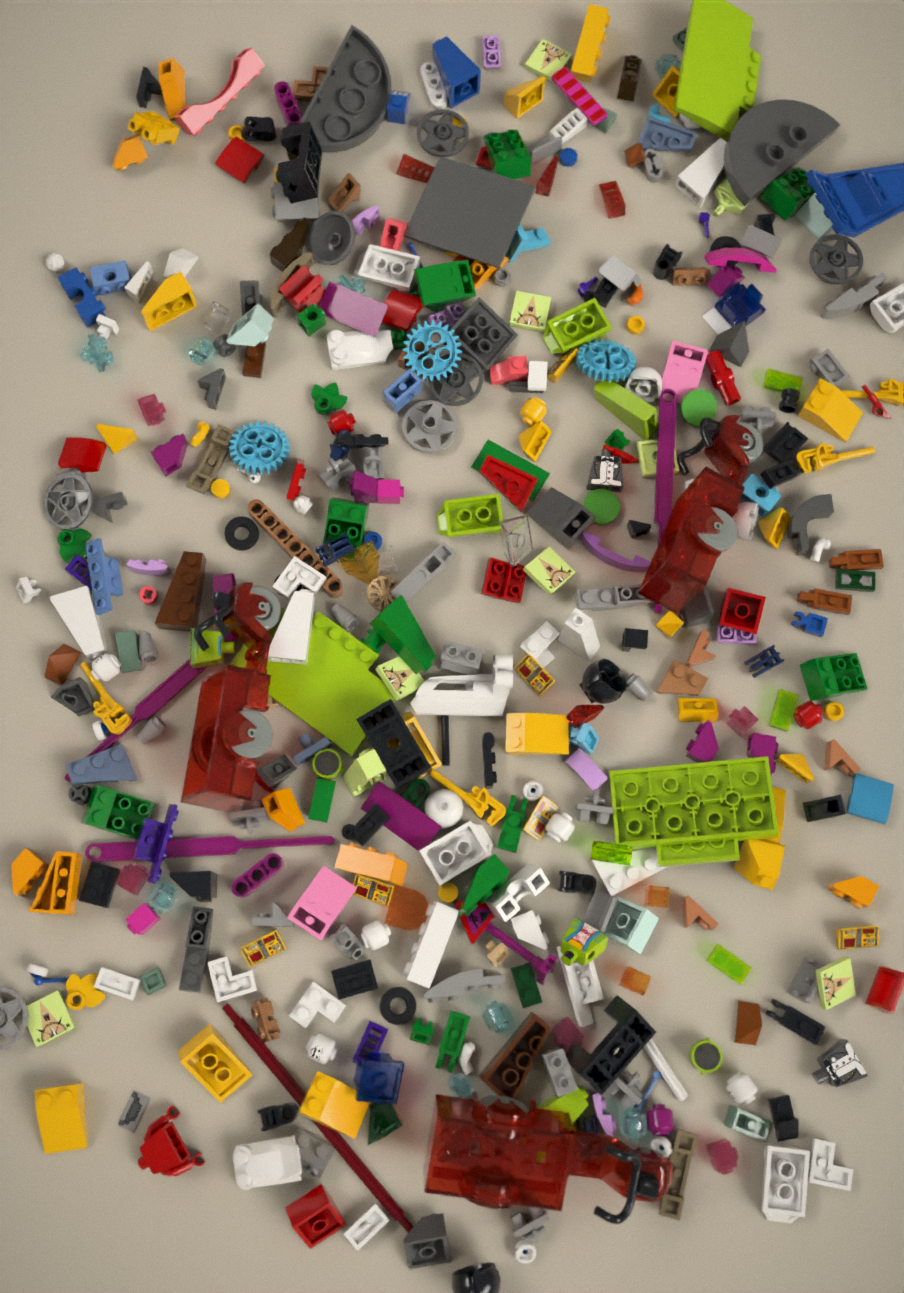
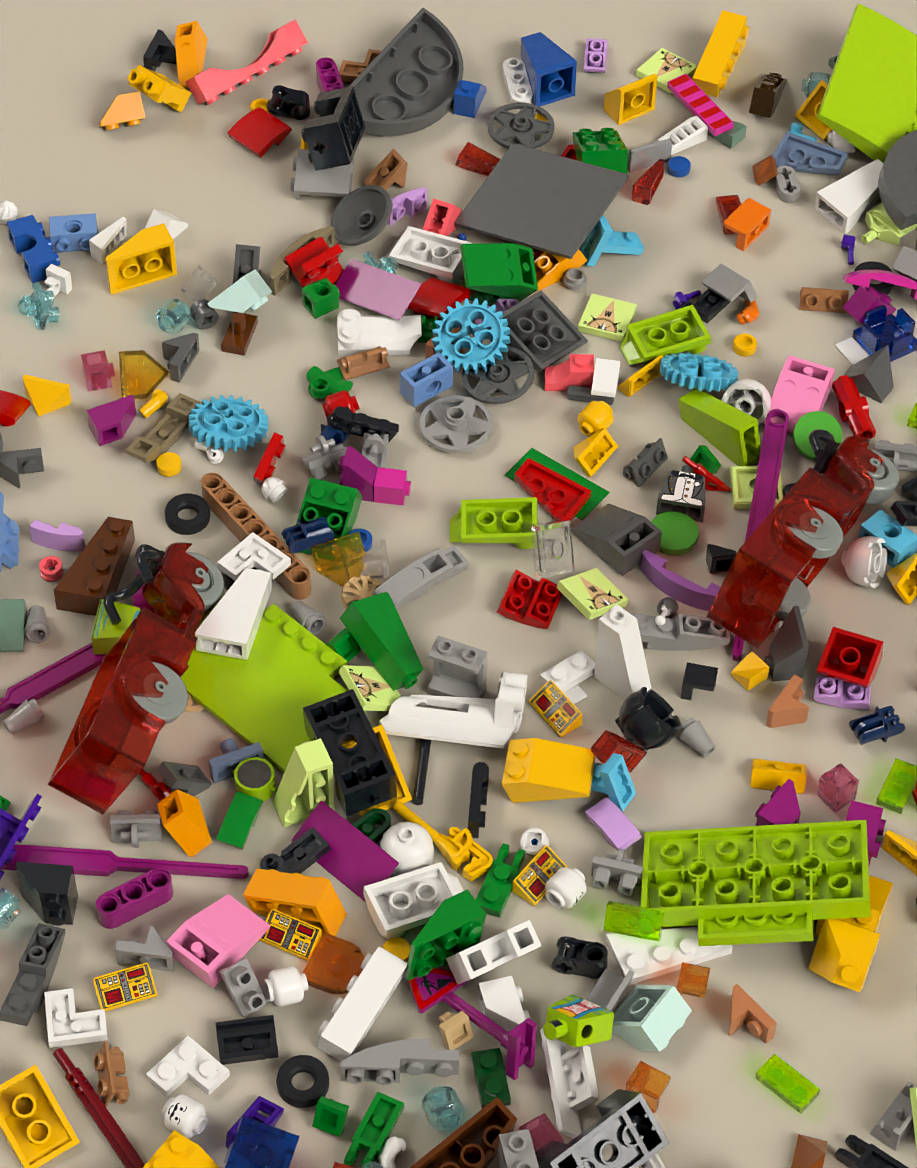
camera: 10 degrees right, 25 degrees down
dark brown slope [269,217,308,272] -> none
black piece [653,244,683,280] -> none
medium nougat wing [656,660,708,696] -> none
none -> clear yellow slope [119,350,170,399]
none -> medium nougat hinge [337,346,390,380]
none -> dark grey hinge [623,438,668,487]
none -> dark grey hinge [655,597,679,626]
none -> orange panel [723,198,771,251]

